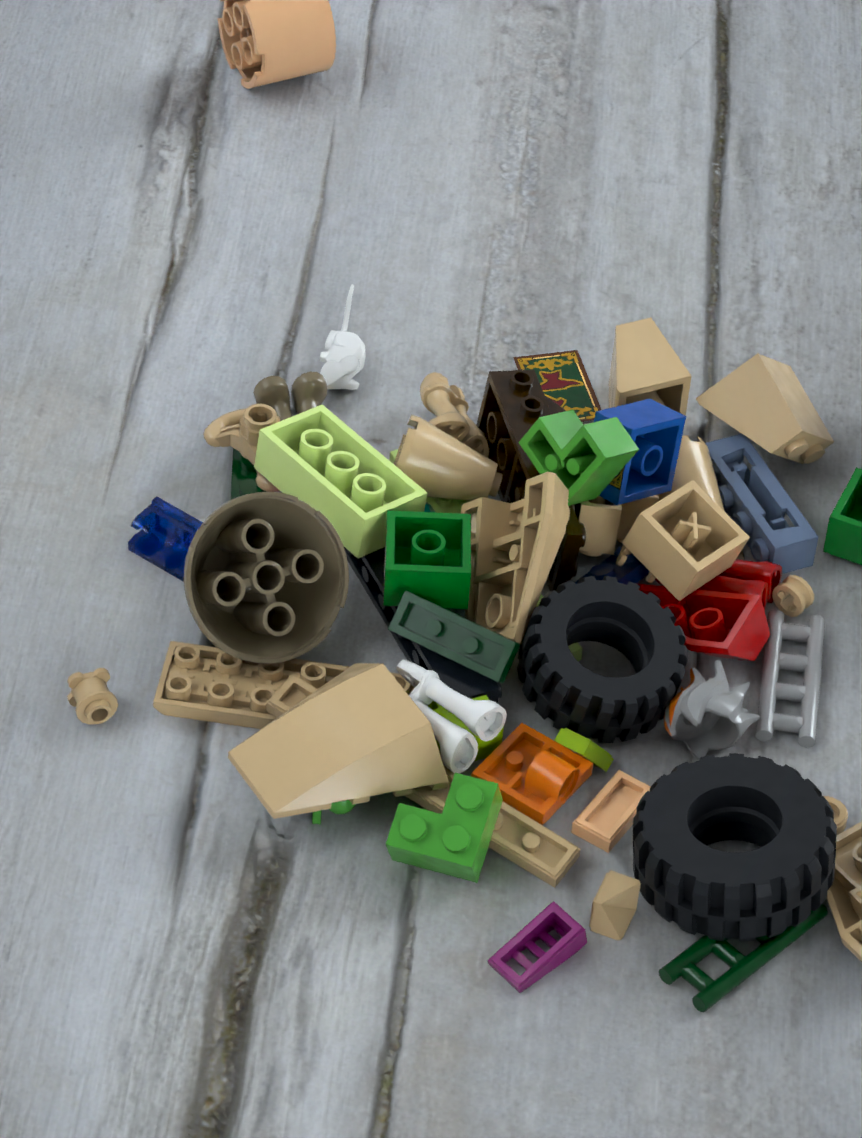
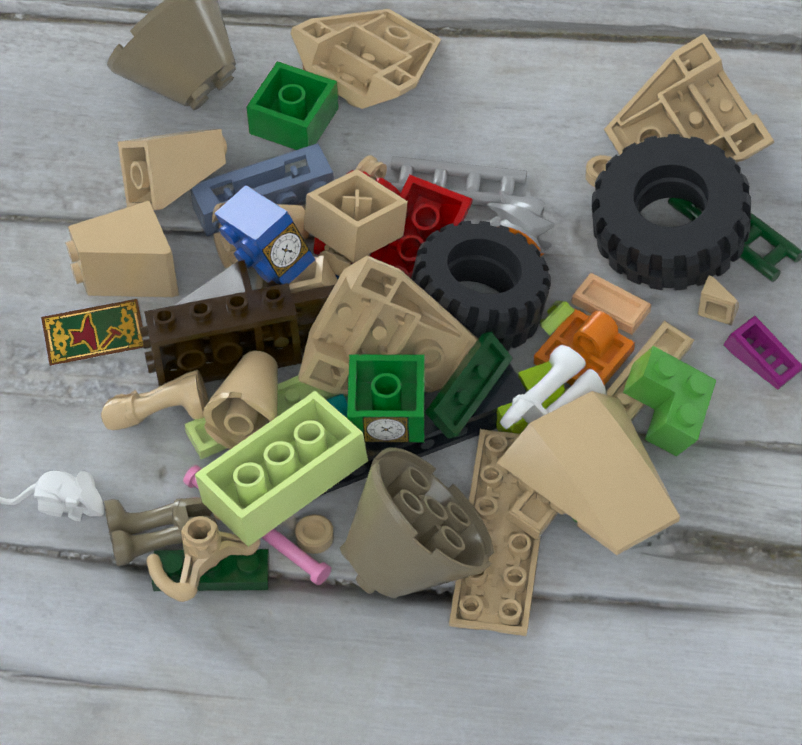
camera: 85 degrees left, 10 degrees up
tan brick [67,668,118,724] -> none
clear blue hinge [128,496,203,582] -> none
bright green brick [518,409,639,506] -> none

